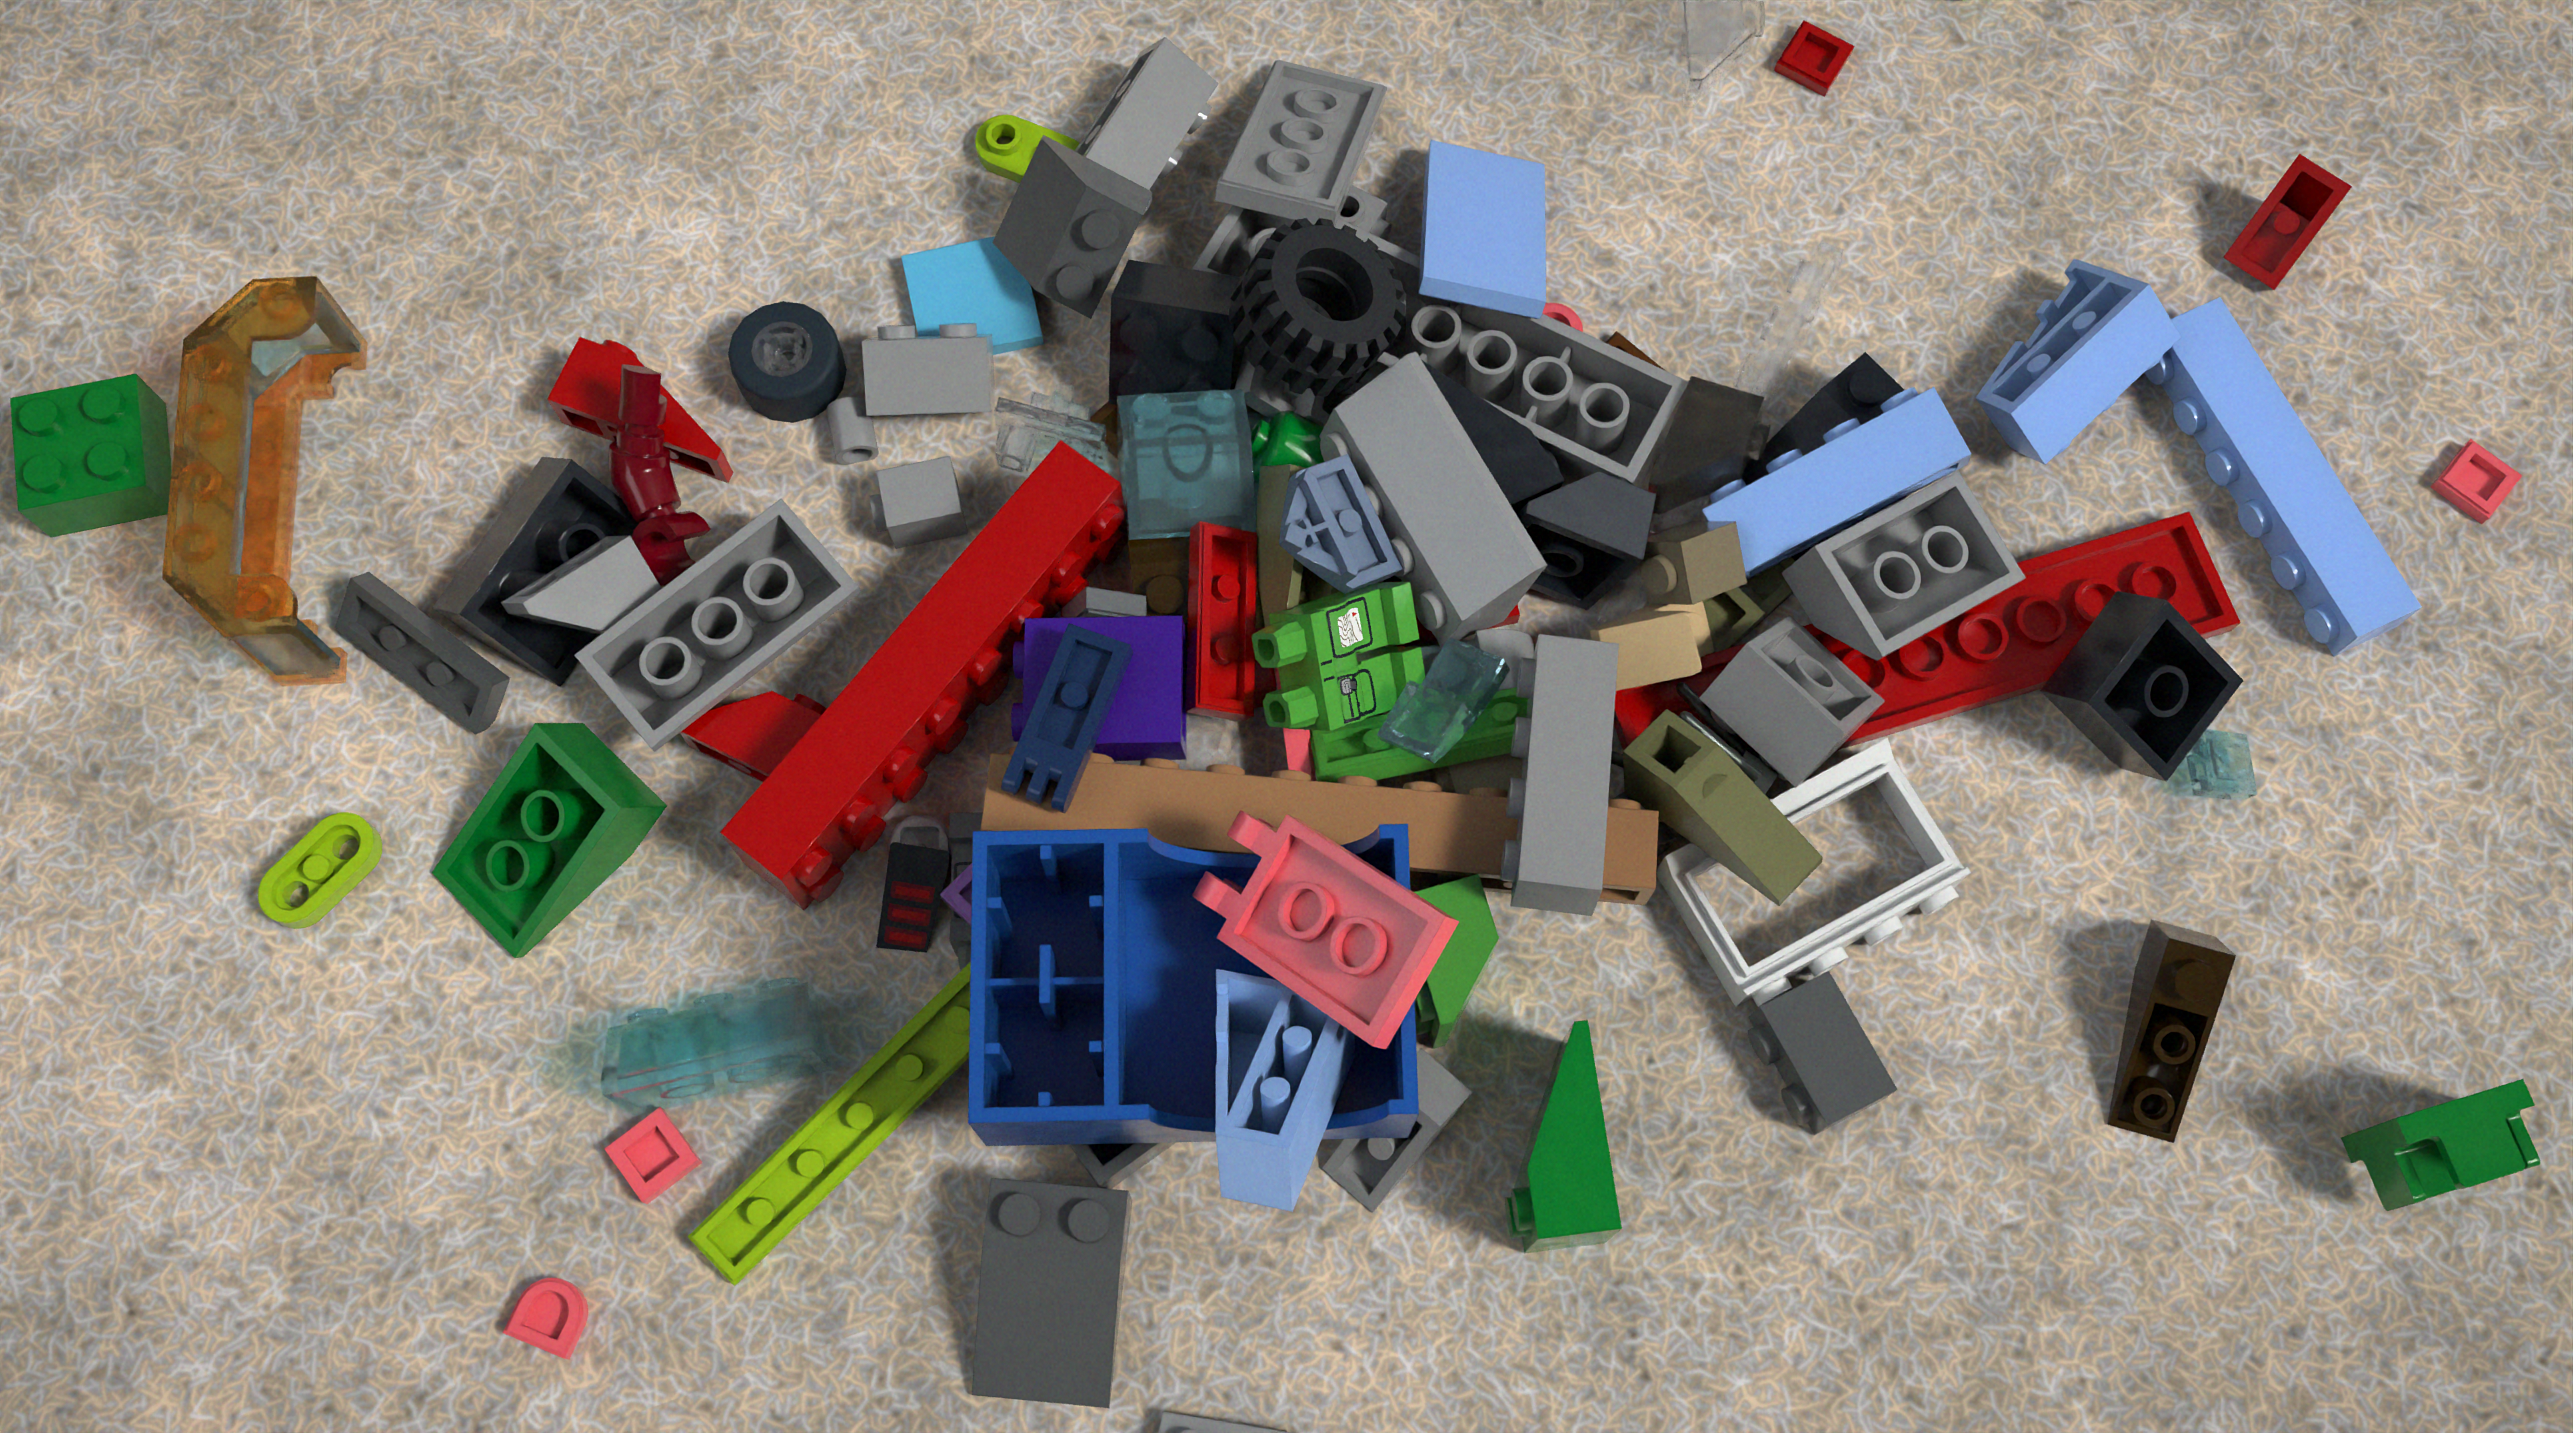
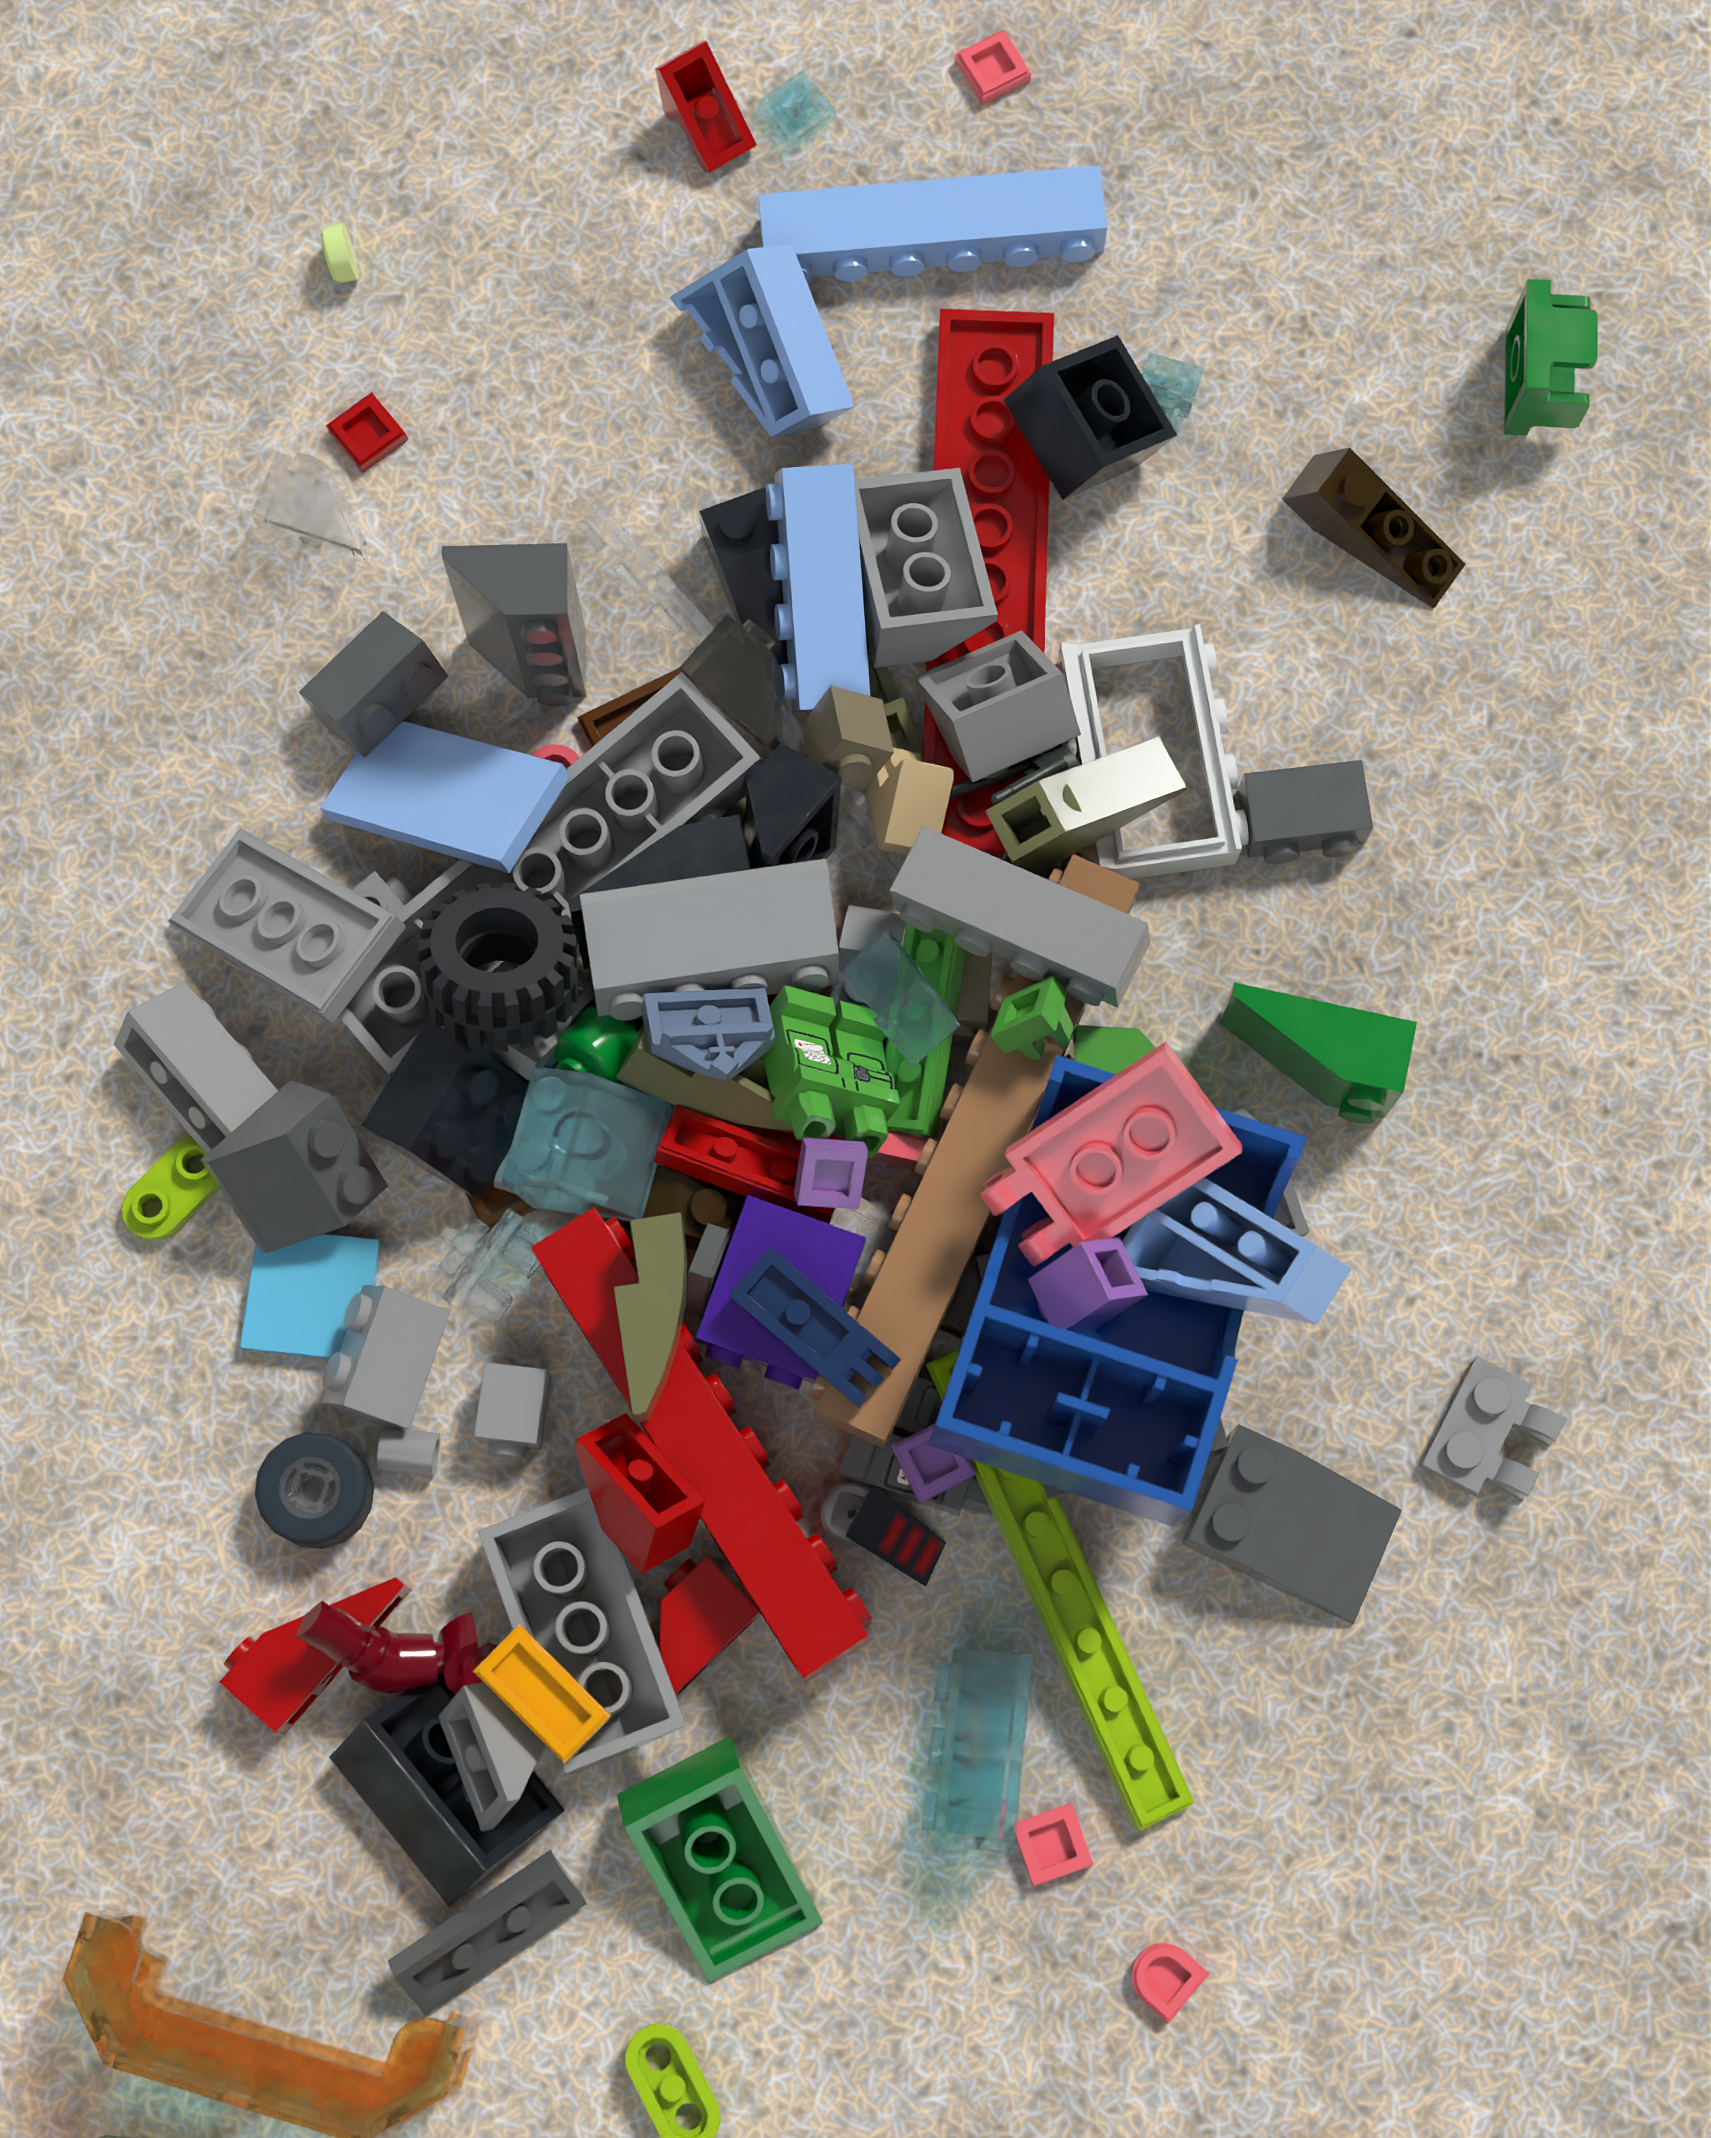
camera: 70 degrees left, 5 degrees up
none -> dark grey brick [299,611,449,757]
none -> dark grey slope [442,543,586,706]
none -> light orange tile [473,1624,612,1764]
none -> red slope [574,1413,705,1574]
none -> olive slope [614,1212,687,1422]
none -> clear light blue tile [757,70,836,150]
none -> medium lavender tile [794,1137,868,1210]
none -> bright green tile [991,976,1074,1060]
none -> medium lavender brick [1028,1237,1148,1333]

